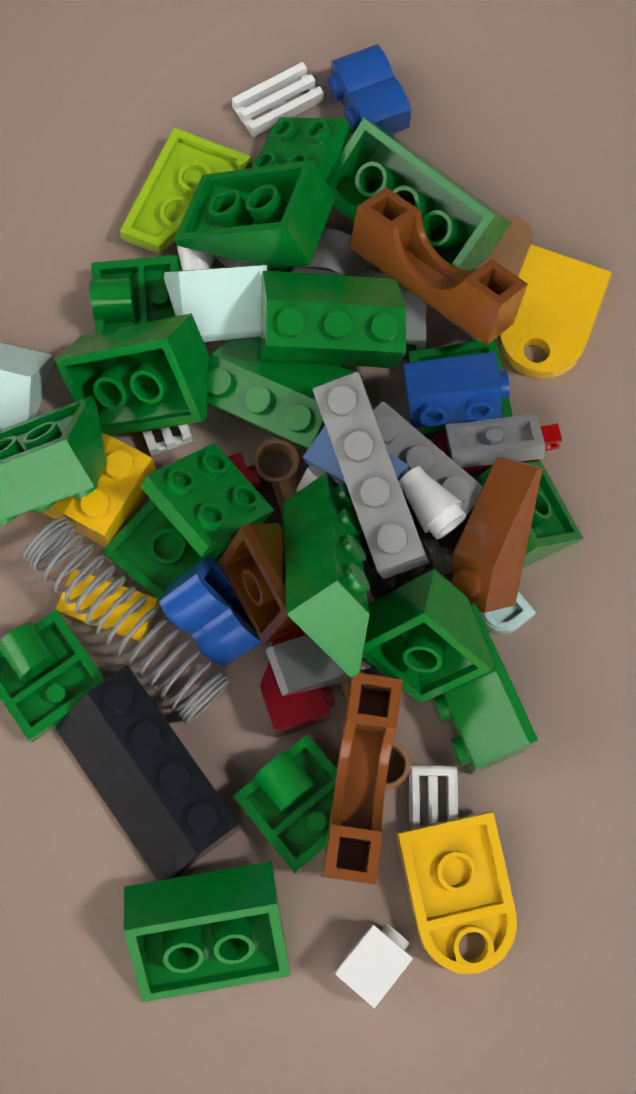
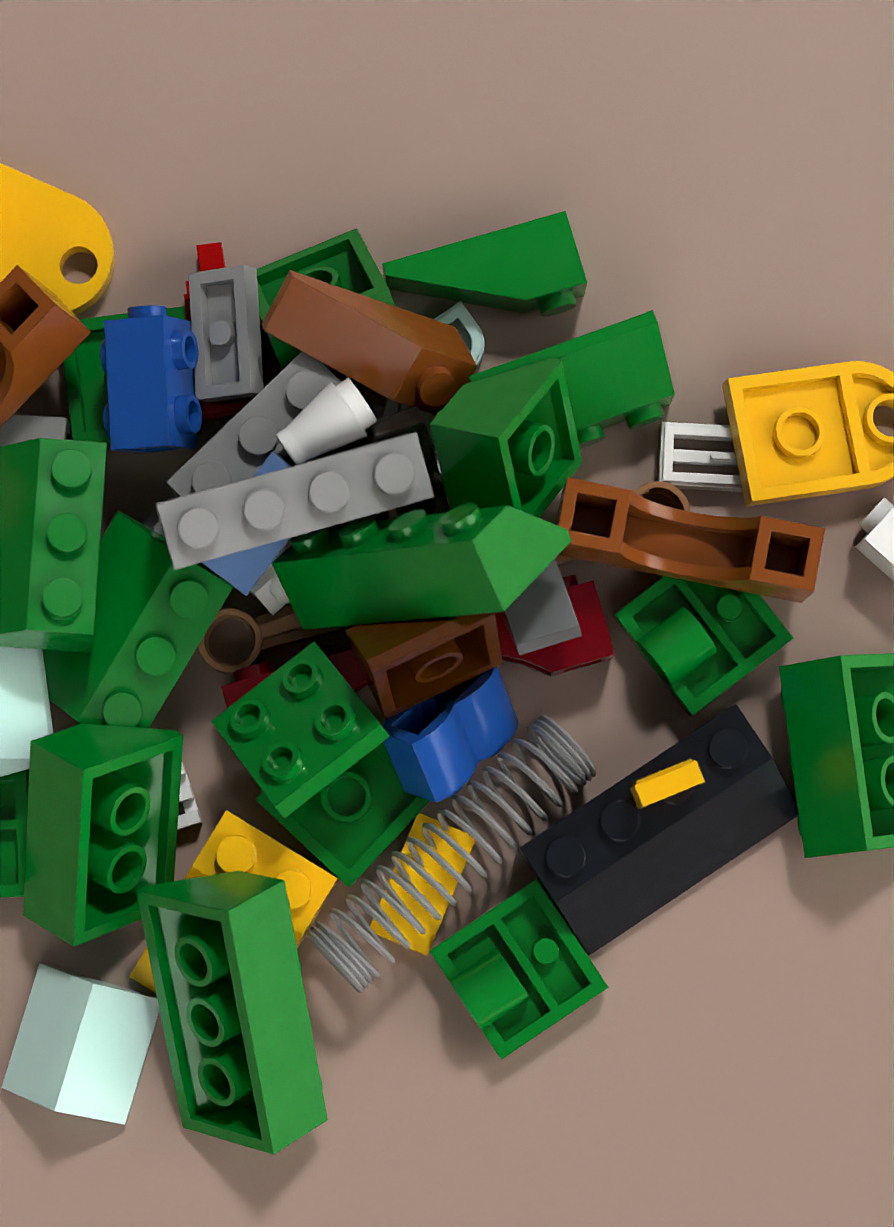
camera: 90 degrees left, 10 degrees up
none -> green slope [382,211,587,317]
none -> yellow tile [630,759,705,809]

